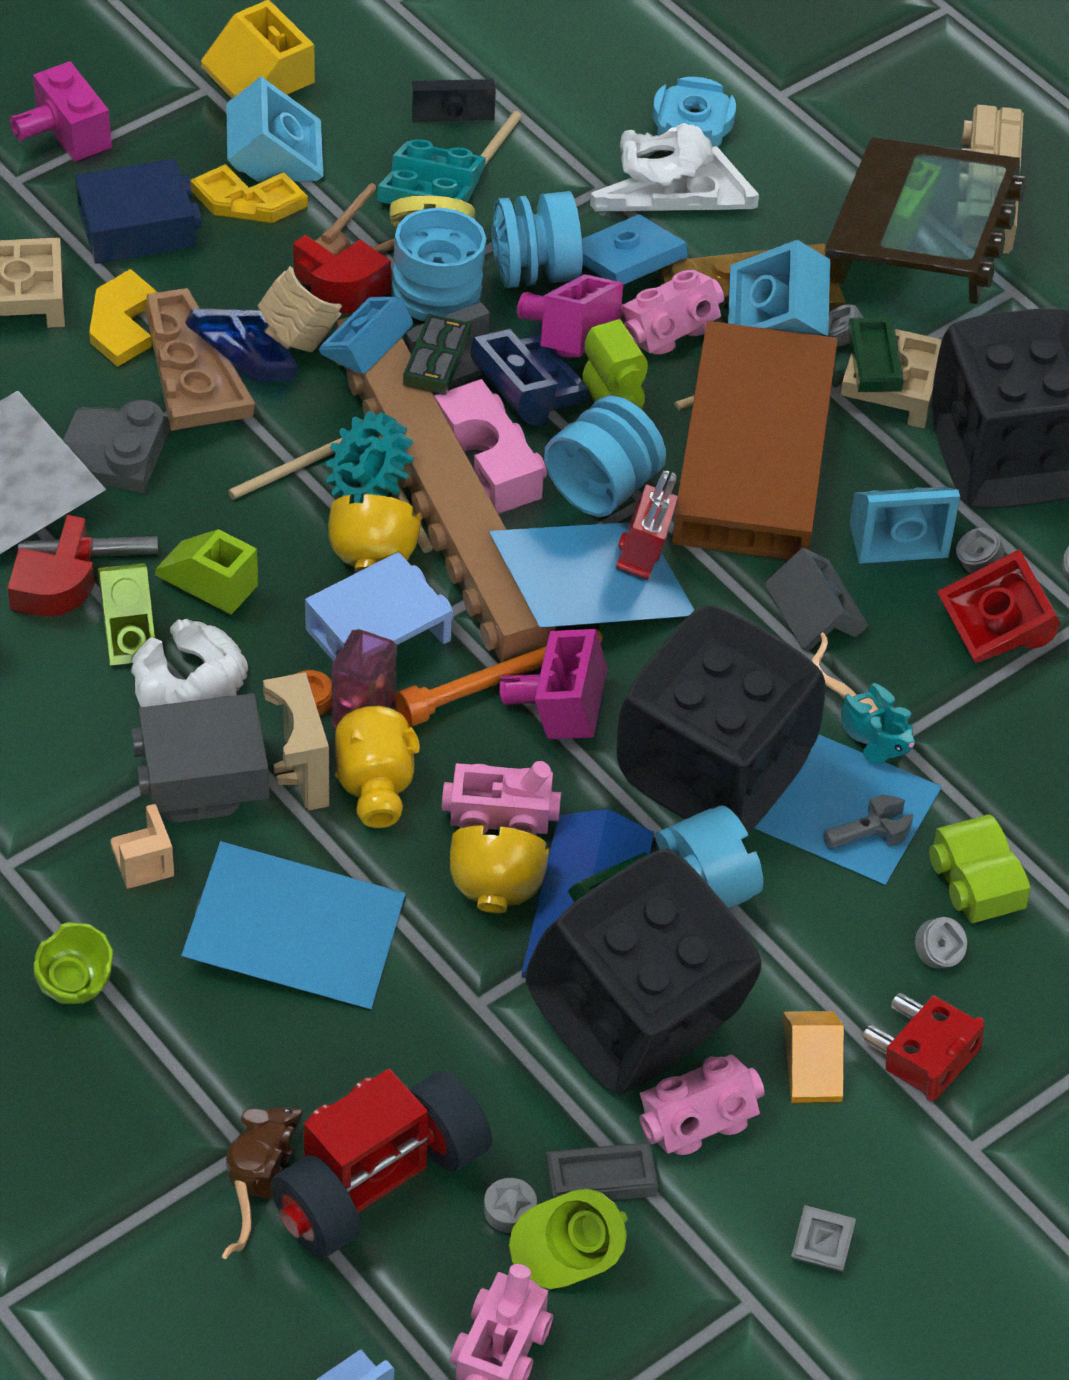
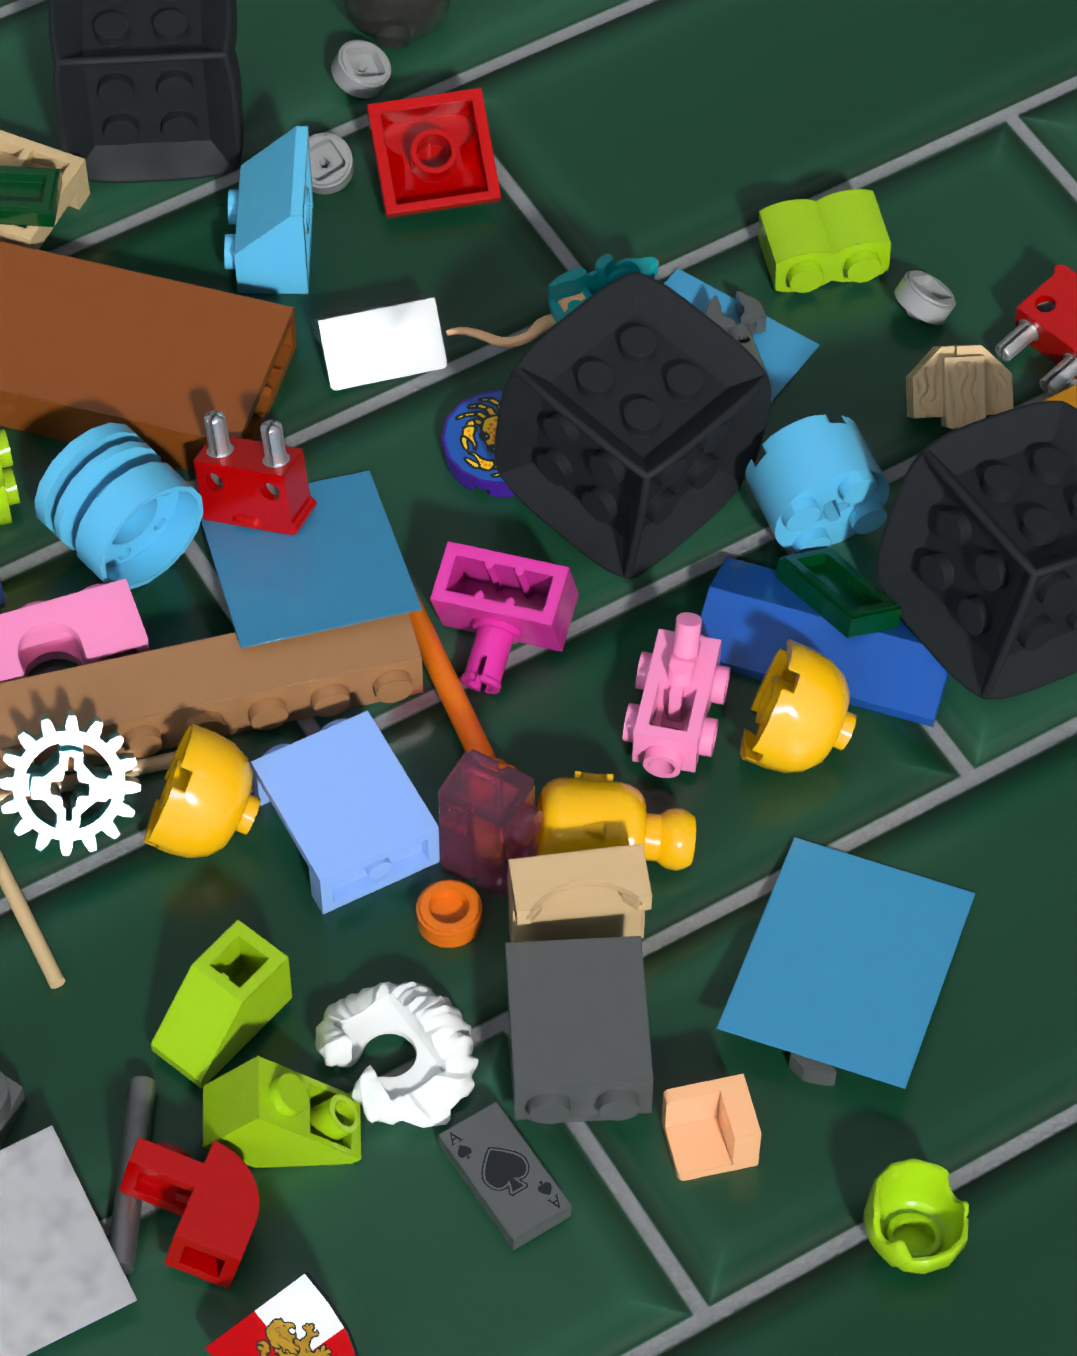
camera: 80 degrees left, 5 degrees up
none -> dark grey tile [438,1102,572,1251]
none -> tan hair [906,345,1014,429]

